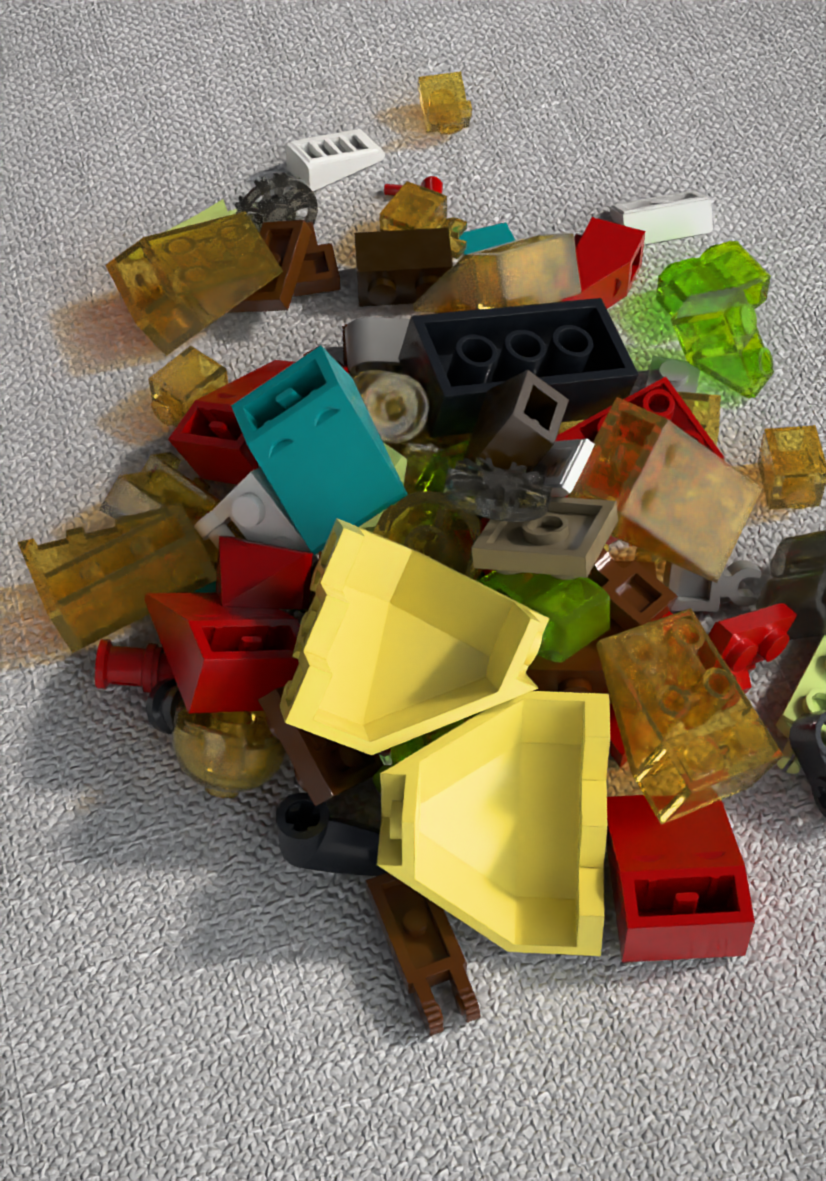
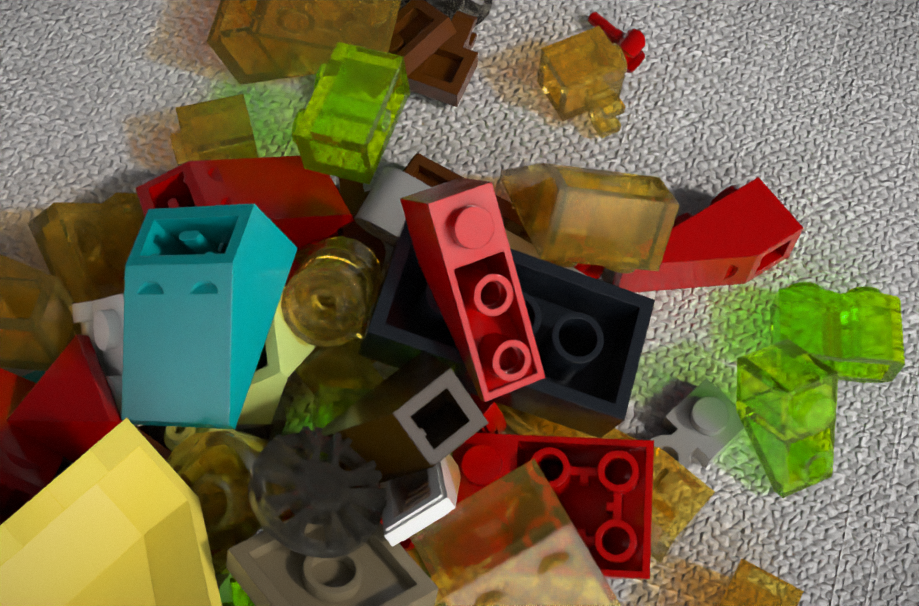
camera: 30 degrees right, 10 degrees up
dark brown brick [354,228,453,307] -> none
teal sticker [454,222,522,265] -> none
white slope [609,190,713,245] -> none
none -> clear neon green brick [292,42,410,185]
none -> red slope [400,178,545,402]

